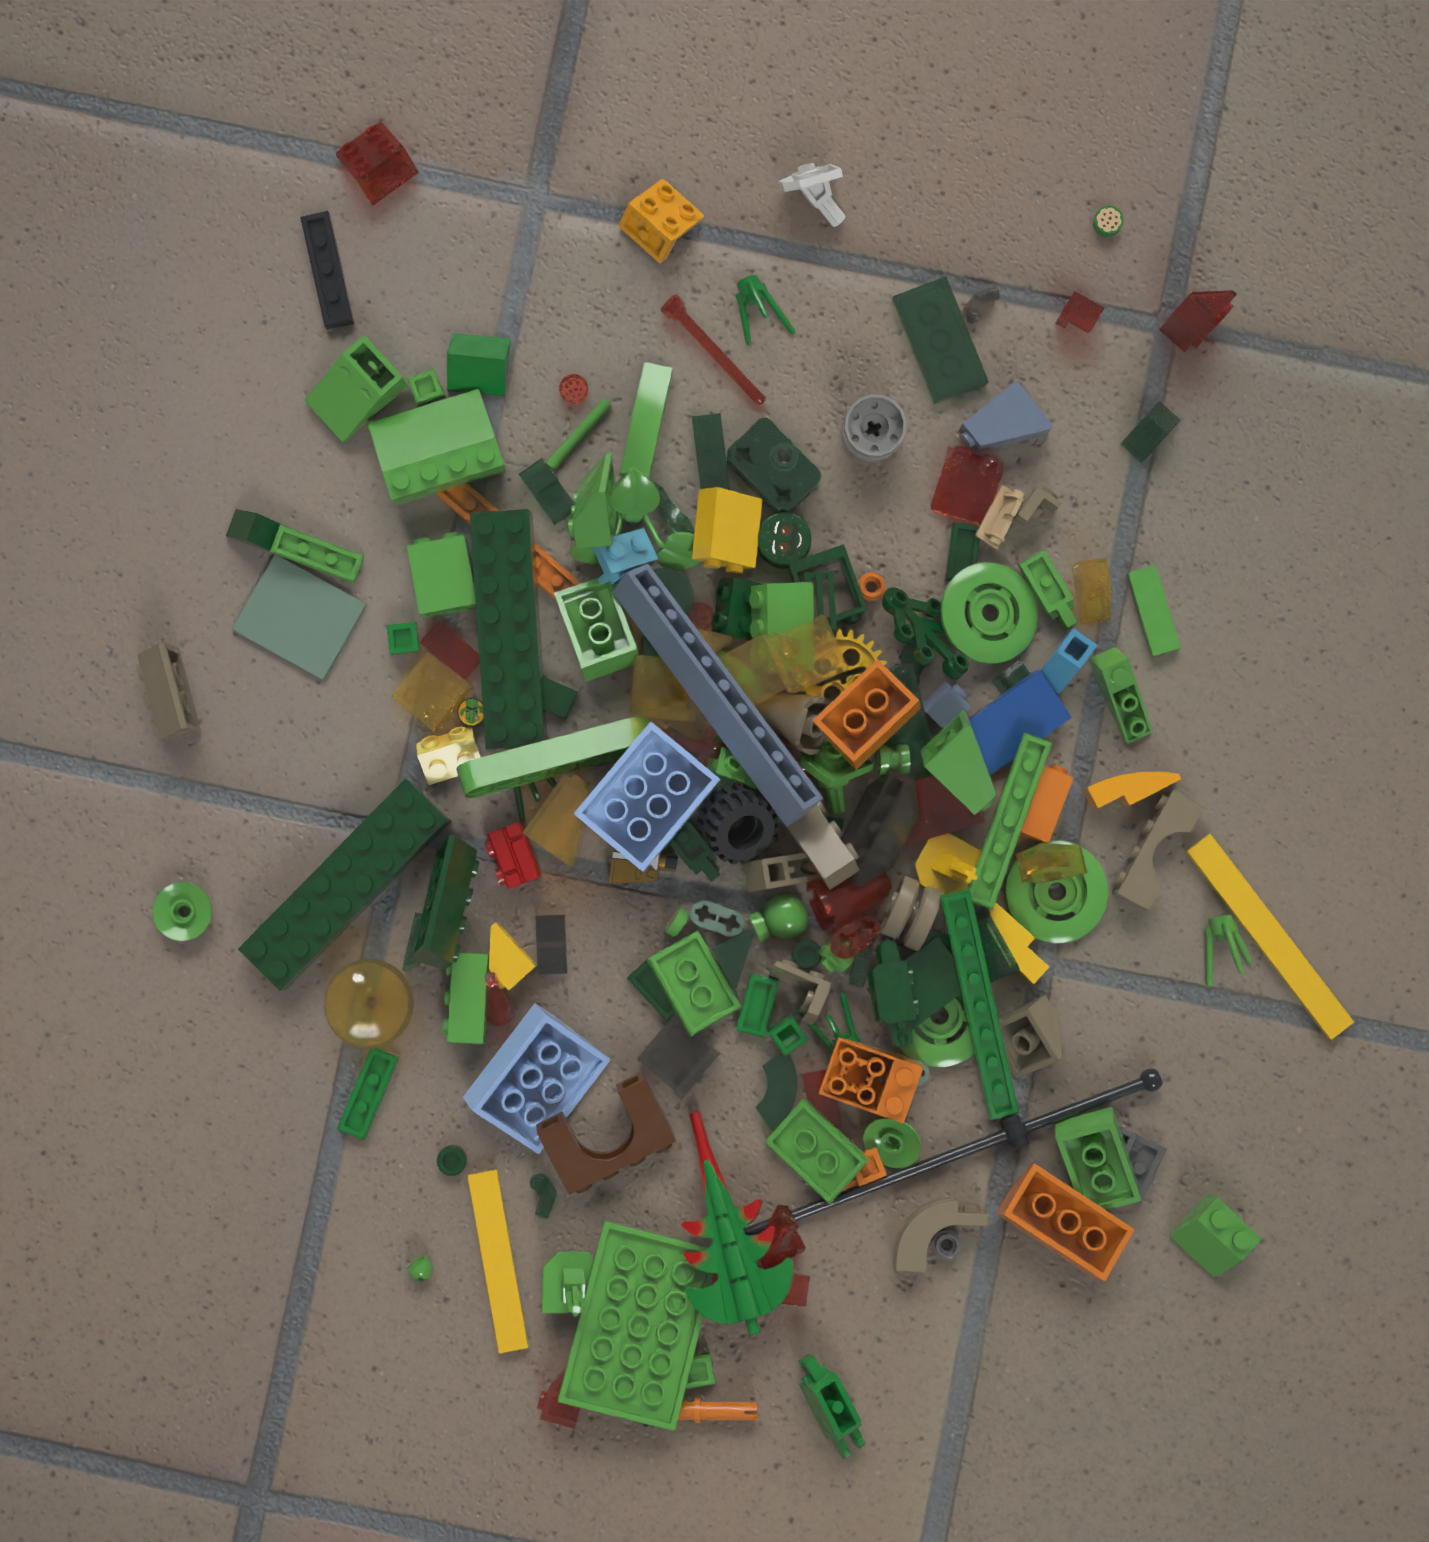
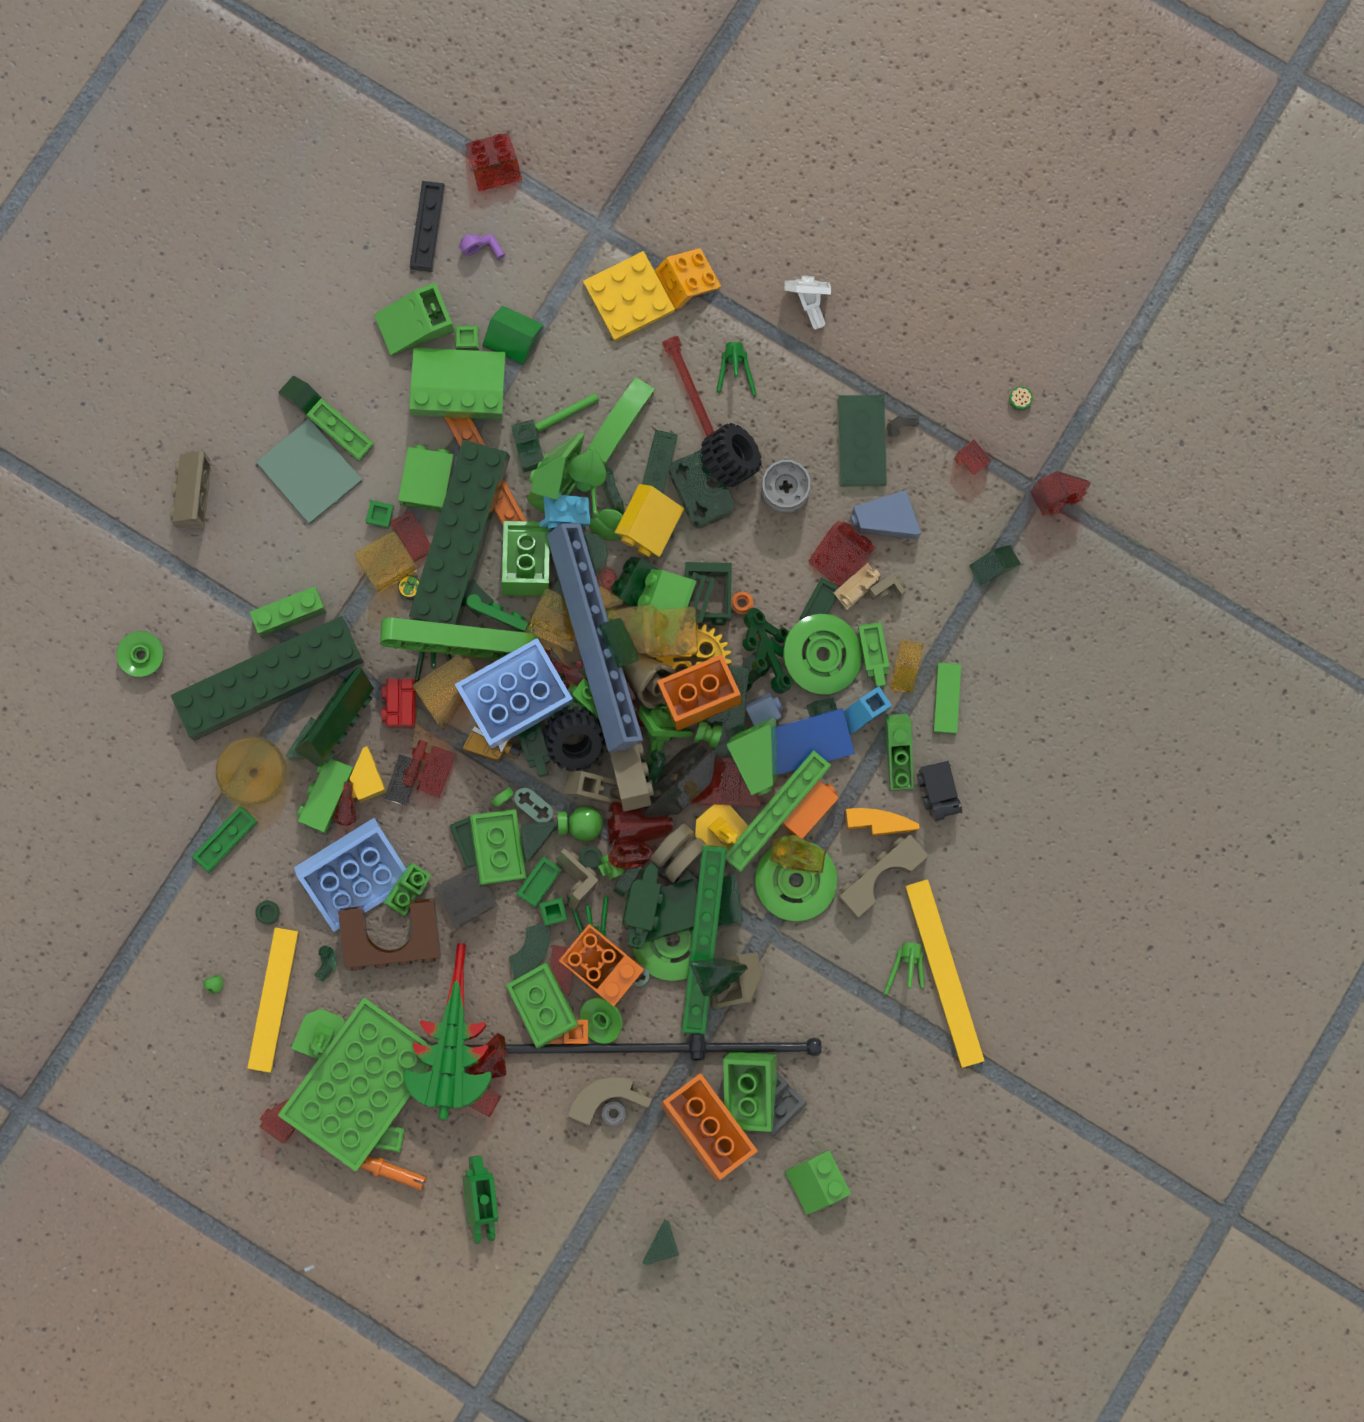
camera: 20 degrees right, 5 degrees down
light yellow bracket [416,727,482,785] -> none
clear red tile [559,374,589,405] -> none
dark green head [758,512,812,569] -> none
yellow slope [985,902,1049,984] -> none
none -> bright green brick [250,586,327,638]
none -> bright green slope [383,863,431,916]
none -> clear red plate [403,740,456,798]
none -> medium lavender plate [459,234,505,259]
none -> green plate [466,594,528,632]
none -> yellow plate [583,251,675,342]
none -> clear green tile [599,617,640,668]
none -> clear green slope [642,1219,679,1265]
none -> clear green arm [647,749,666,784]
none -> clear green slope [689,958,748,997]
none -> black tyre [701,423,762,487]
none -> black hinge [917,761,962,821]

